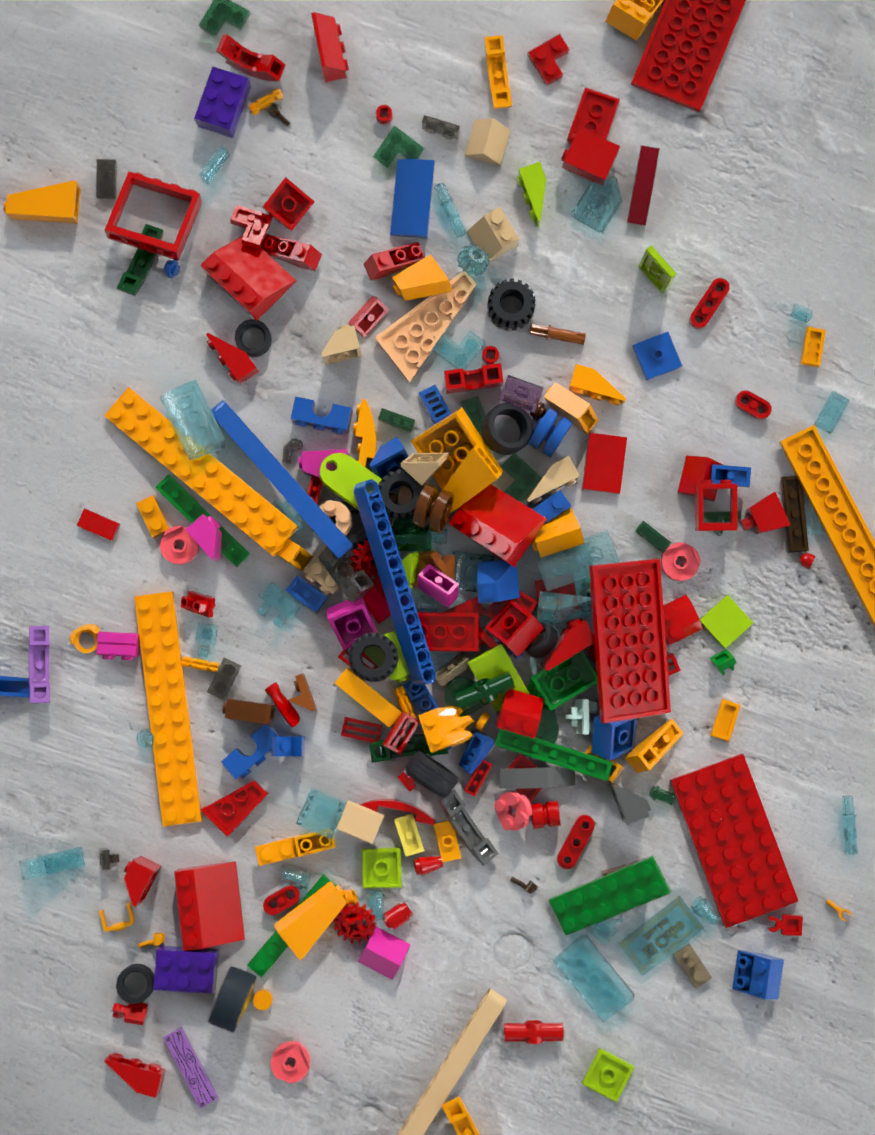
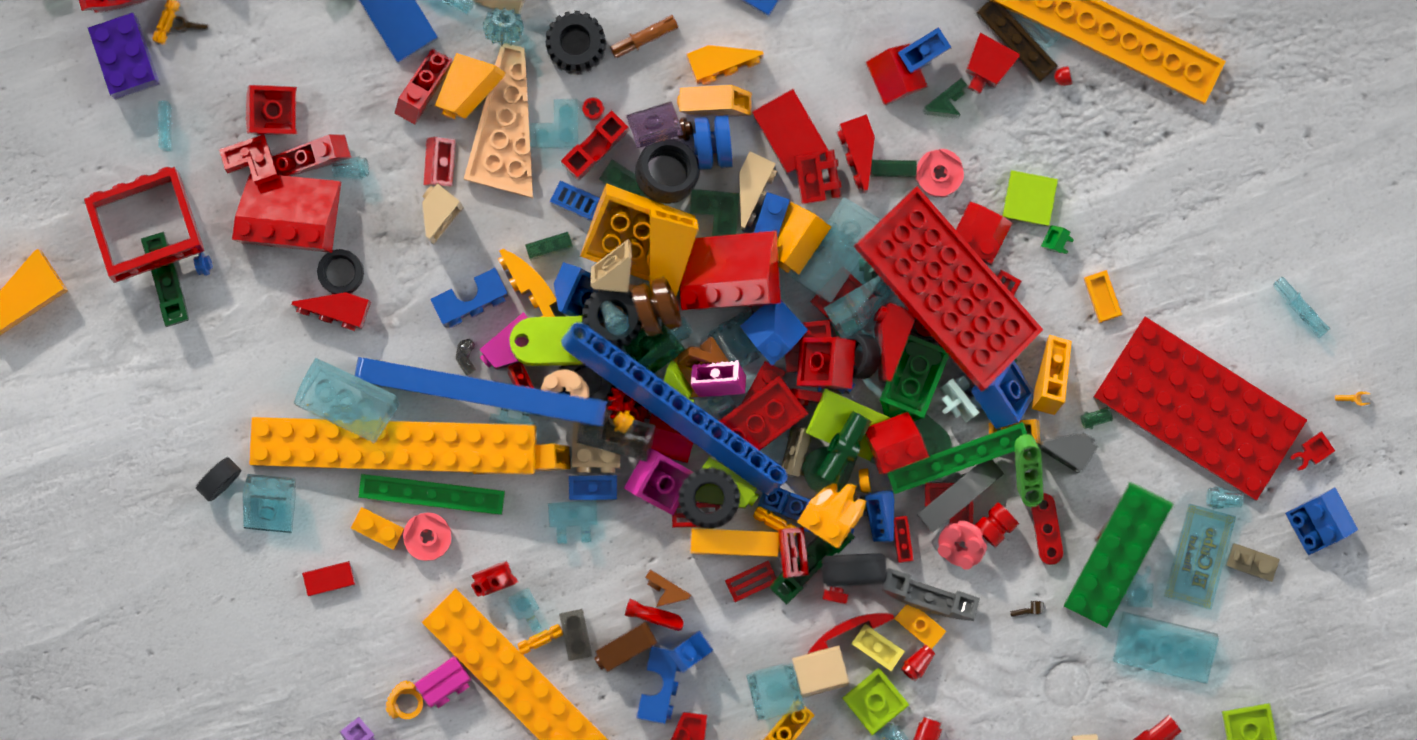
camera: 40 degrees left, 0 degrees up
clear smoke plate [96,159,117,198] -> none
dark pink slope [185,514,222,562] -> none
red window [695,480,738,531] -> none
none -> black tyre [196,457,242,502]
none -> clear light blue slope [243,474,296,533]
none -> clear light blue cone [332,156,369,180]
none -> clear light blue cone [600,301,629,335]
none -> light orange plate [612,411,634,434]
none -> red plate [794,149,842,204]
none -> red slope [836,114,875,194]
none -> bright green beam [1015,435,1043,507]

